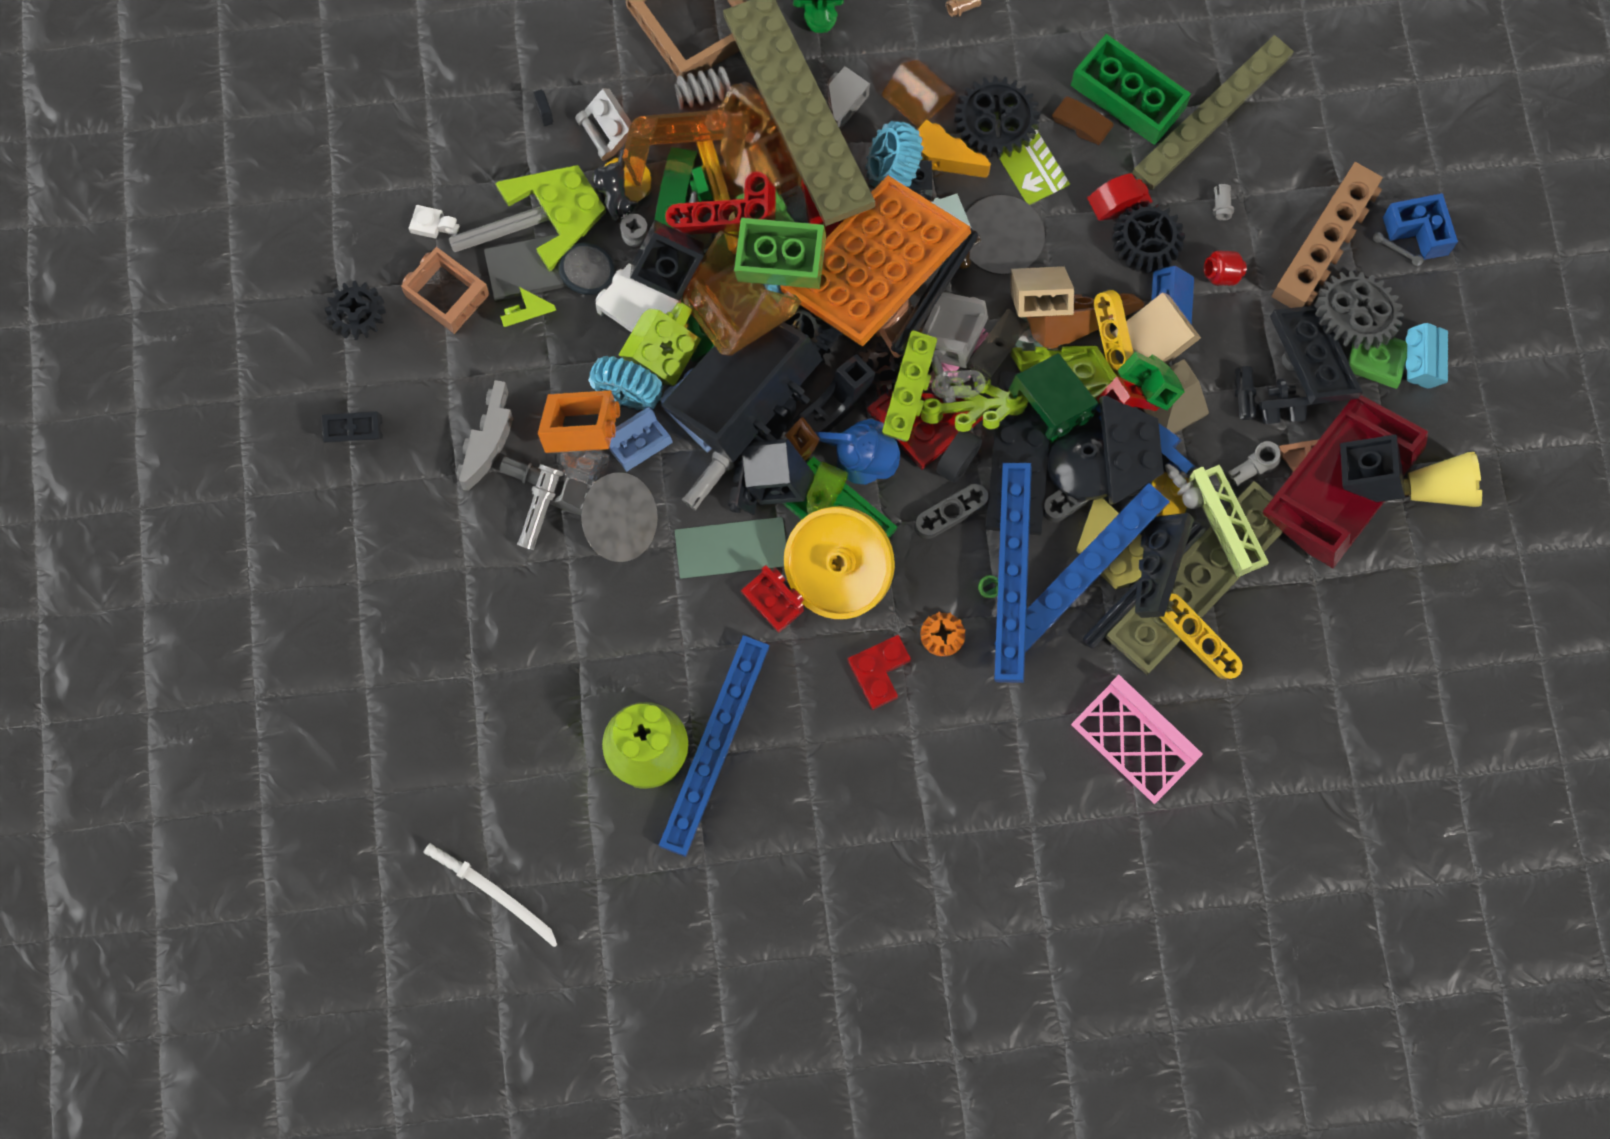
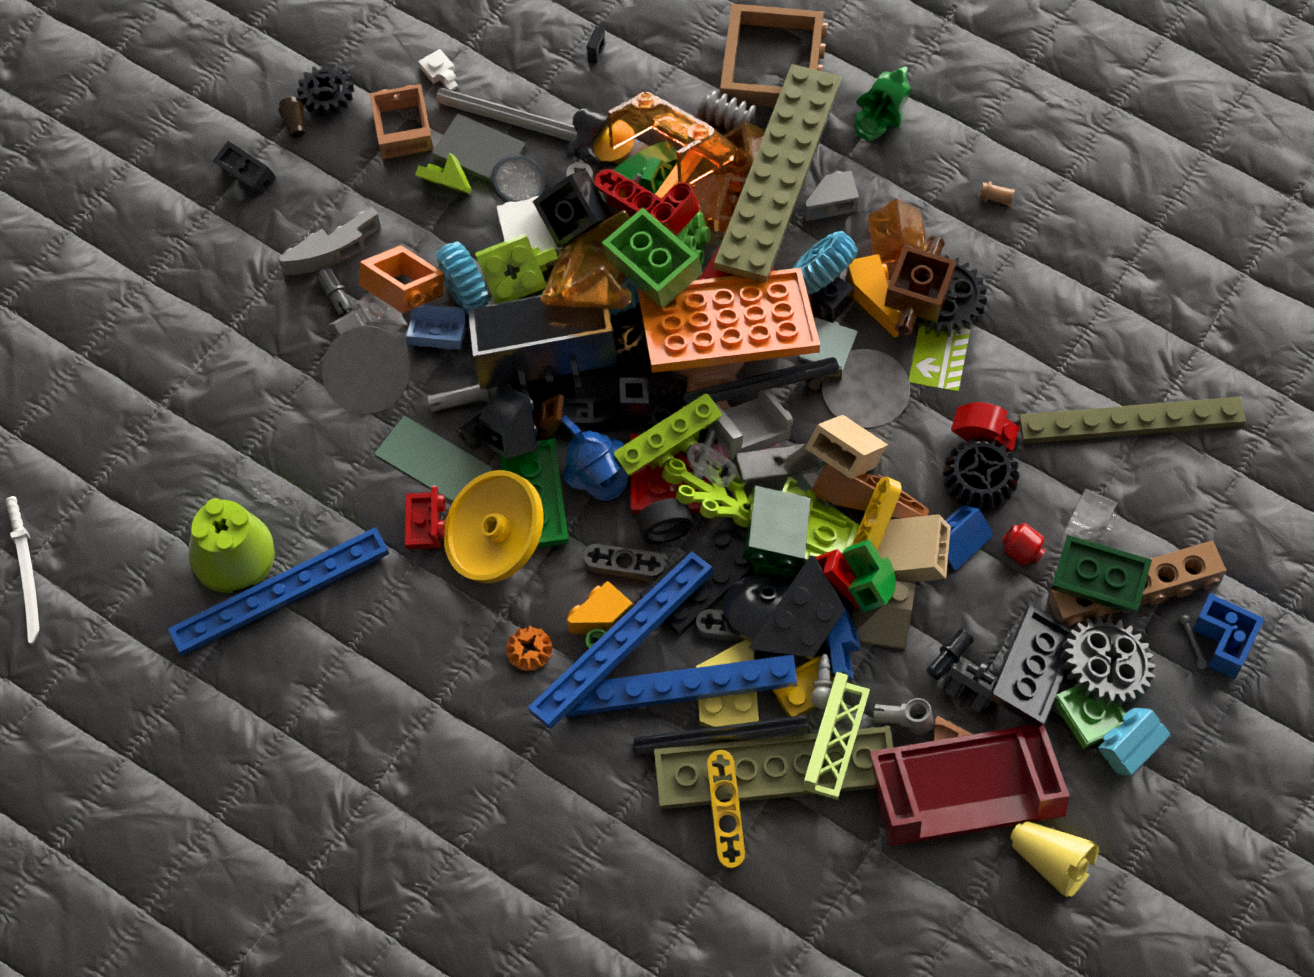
camera: 45 degrees right, 10 degrees down
lime wing [496,165,606,272] -> none
light grey pin [517,464,564,550] -> none
light grey plate [575,88,636,161] -> none
clear neon green piece [806,462,848,514] -> none
red plate [848,635,911,710] -> none
reddish brown slope [1052,96,1114,145] -> none
green brick [1071,34,1191,146] -> none
bright pink fence [1071,675,1203,805] -> none
black wing [1135,513,1194,618] -> none
light grey pin [1213,184,1234,220] -> none
black slope [1340,434,1405,502] -> none
none -> dark brown cone [278,97,305,138]
none -> light orange slope [567,581,633,634]
none -> reddish brown brick [884,236,957,335]
none -> dark green plate [1051,534,1152,615]
none -> clear slope [1059,489,1118,548]

